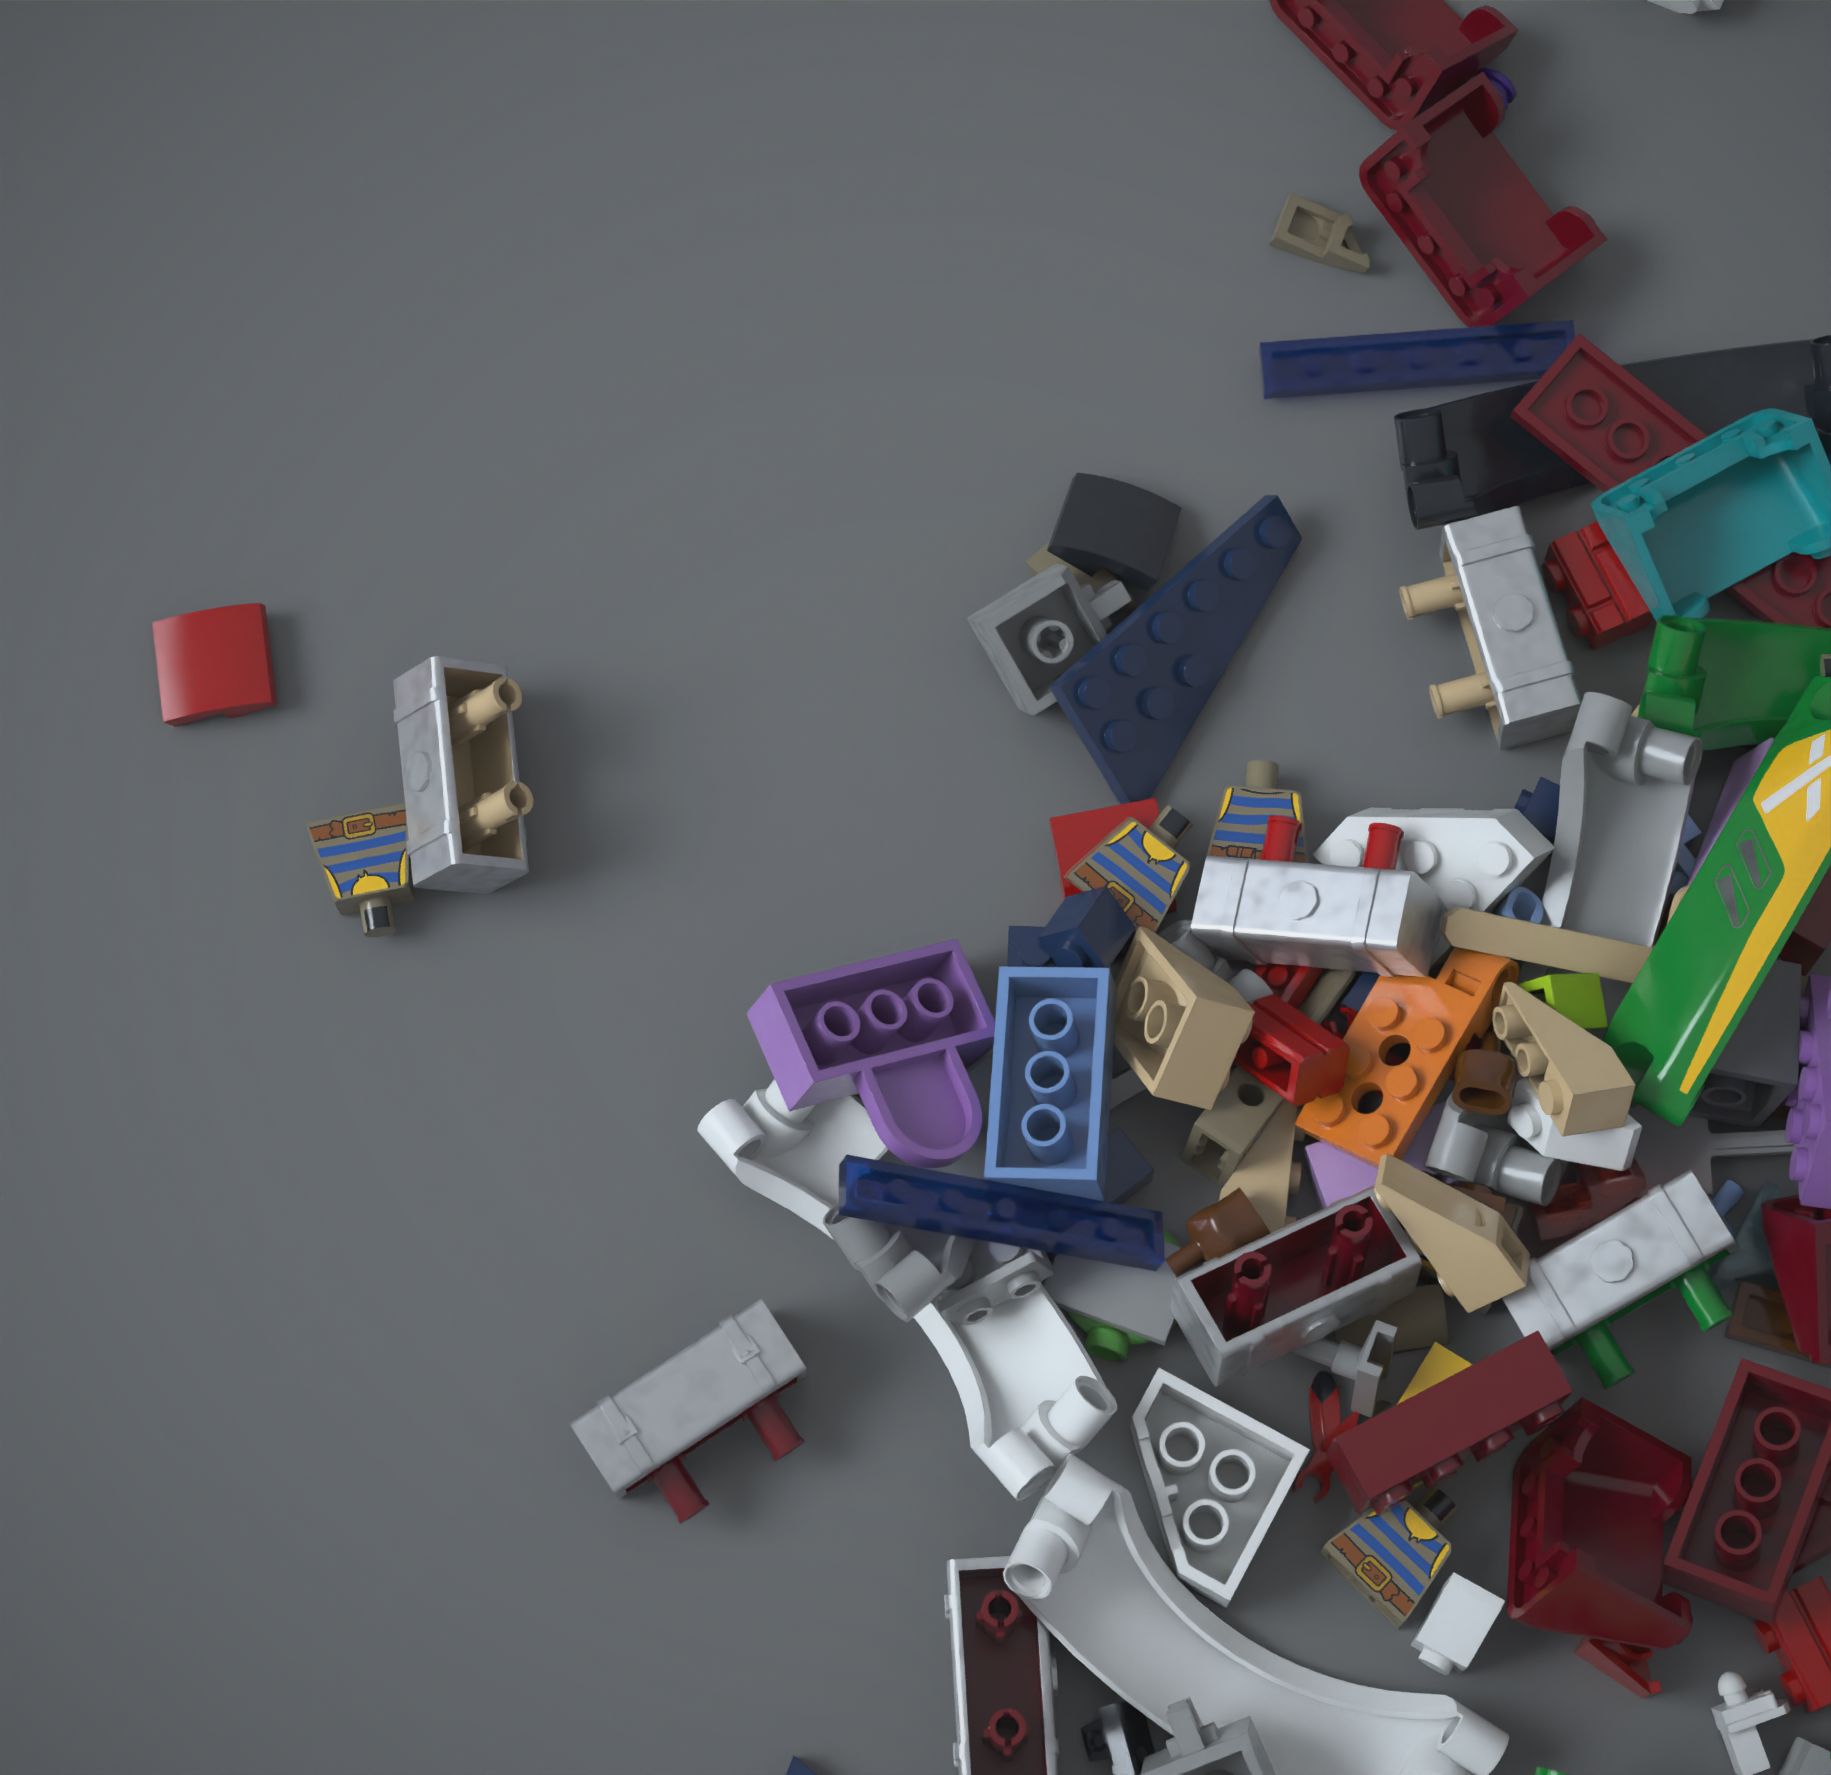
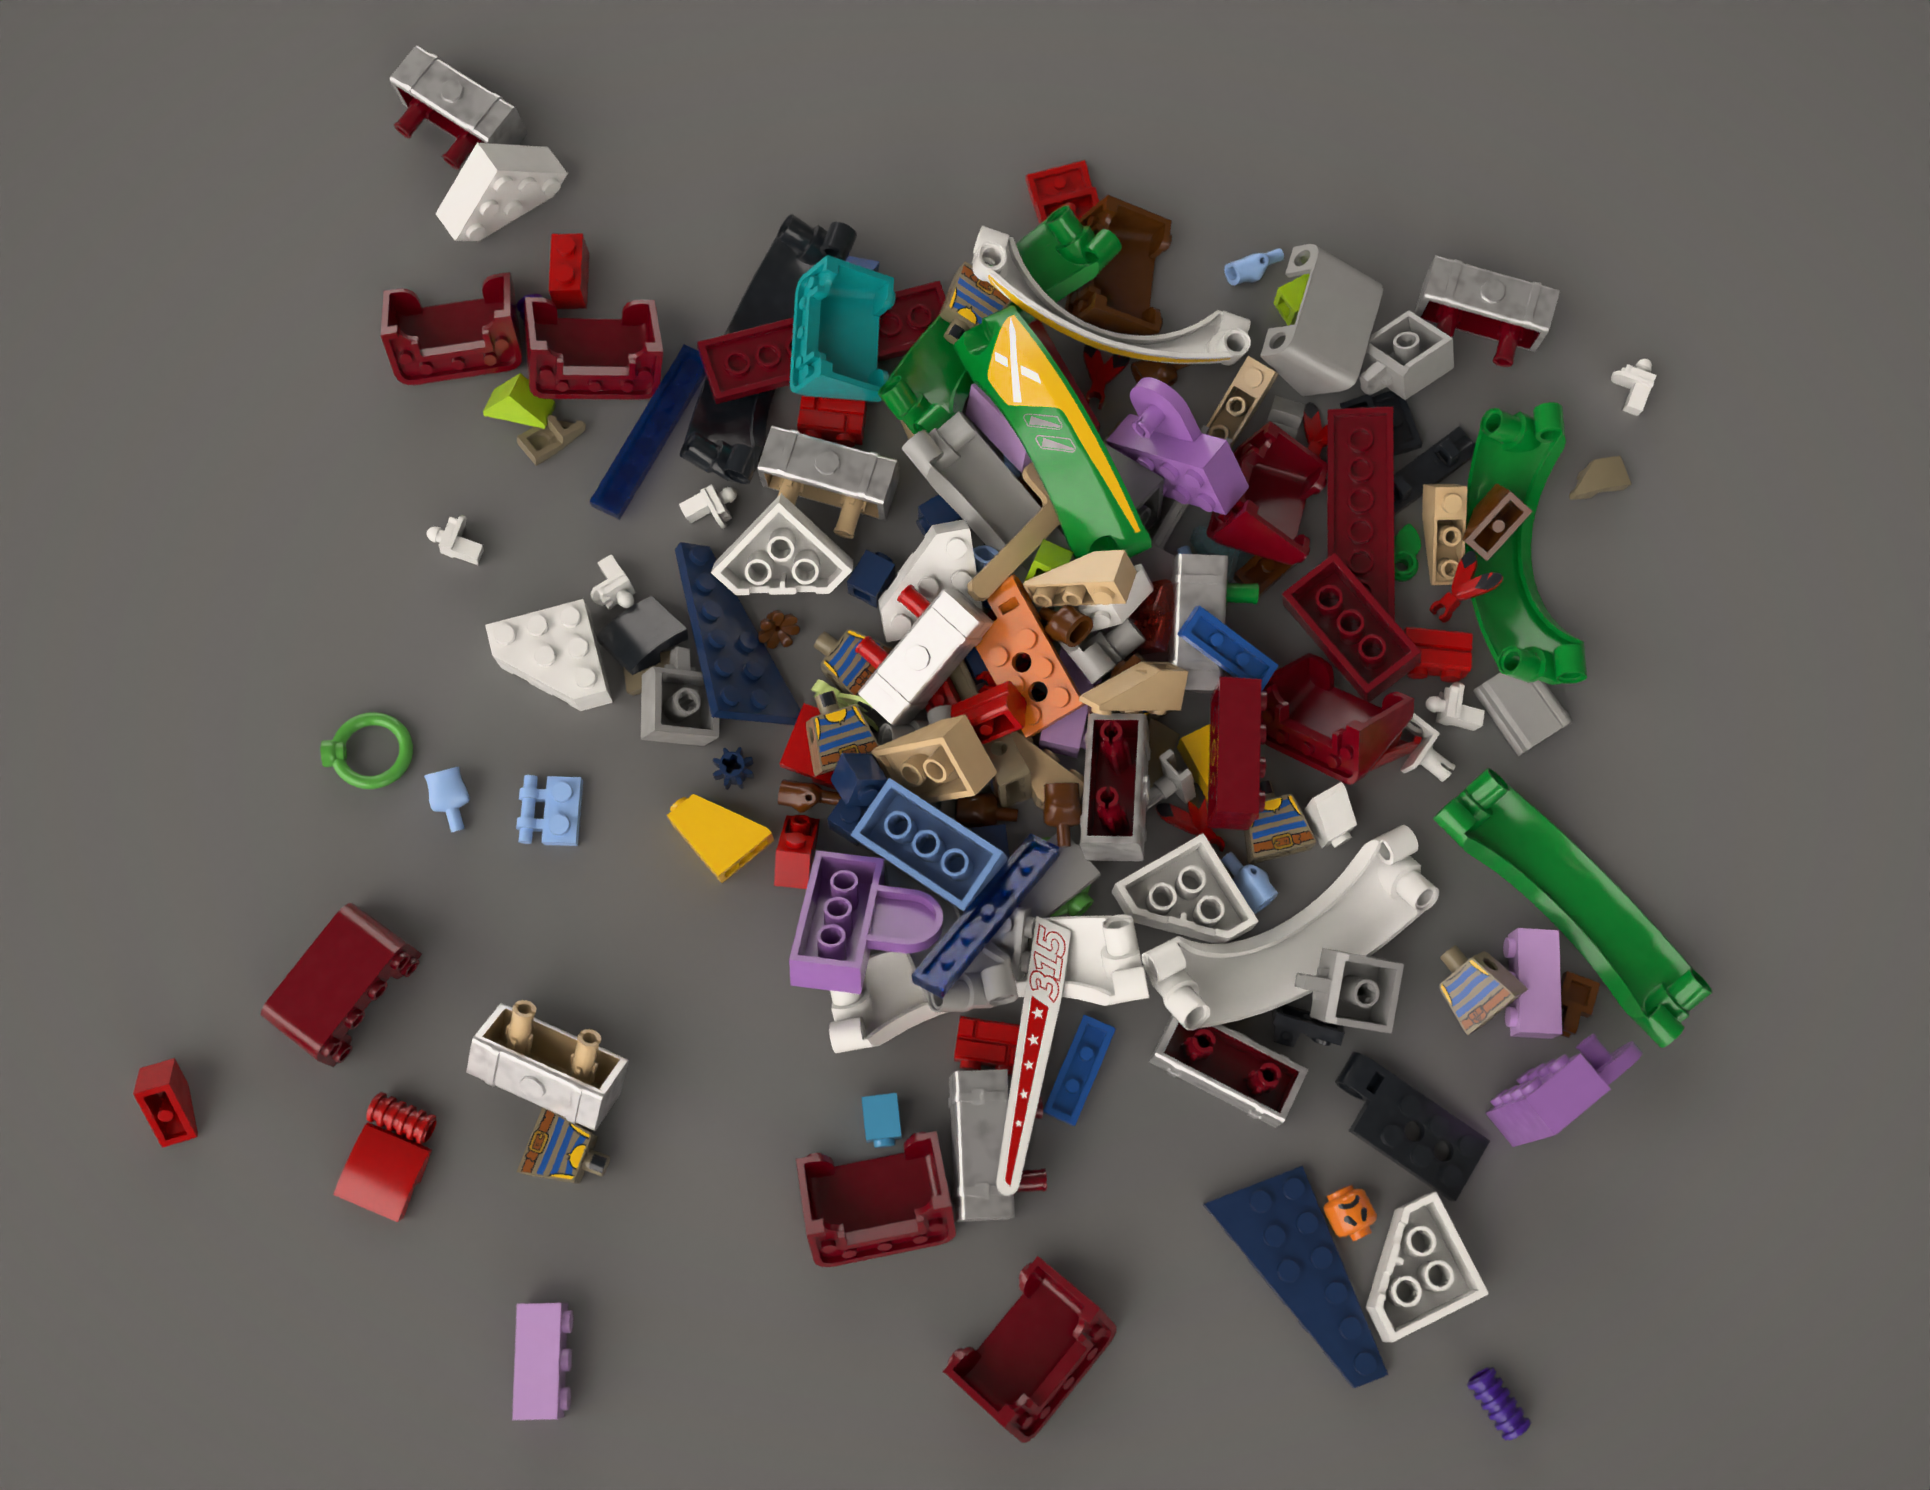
camera: 65 degrees left, 0 degrees up
none -> red slope [133,1058,198,1148]
none -> dark red windscreen [261,903,422,1067]
none -> bright green piece [321,712,413,789]
none -> red piece [366,1092,437,1145]
none -> light blue piece [424,767,470,832]
none -> white piece [427,515,484,565]
none -> lime slope [483,373,556,429]
none -> white brick [485,599,613,711]
none -> lavender brick [512,1303,573,1420]
none -> light blue plate [516,775,583,846]
none -> red brick [549,234,589,309]
none -> white piece [591,554,636,610]
none -> yellow slope [667,794,774,883]
none -> white piece [679,484,737,529]
none -> white brick [711,493,854,595]
none -> dark blue gear [713,747,754,790]
none -> reddish brown plant [758,610,800,649]
none -> red slope [774,815,820,889]
none -> reddish brown piece [778,779,841,813]
none -> dark red windscreen [796,1131,956,1267]
none -> yellowish green piece [811,679,879,733]
none -> dark blue brick [847,549,896,608]
none -> dark azure brick [861,1093,902,1148]
none -> dark red windscreen [943,1256,1117,1443]
none -> red brick [954,1016,1020,1076]
none -> reddish brown piece [955,793,1018,829]
none -> sticker [996,916,1071,1196]
none -> blue plate [1043,1014,1116,1127]
none -> blue plate [1177,606,1279,691]
none -> light blue piece [1221,852,1279,914]
none -> white bracket [1400,713,1456,782]

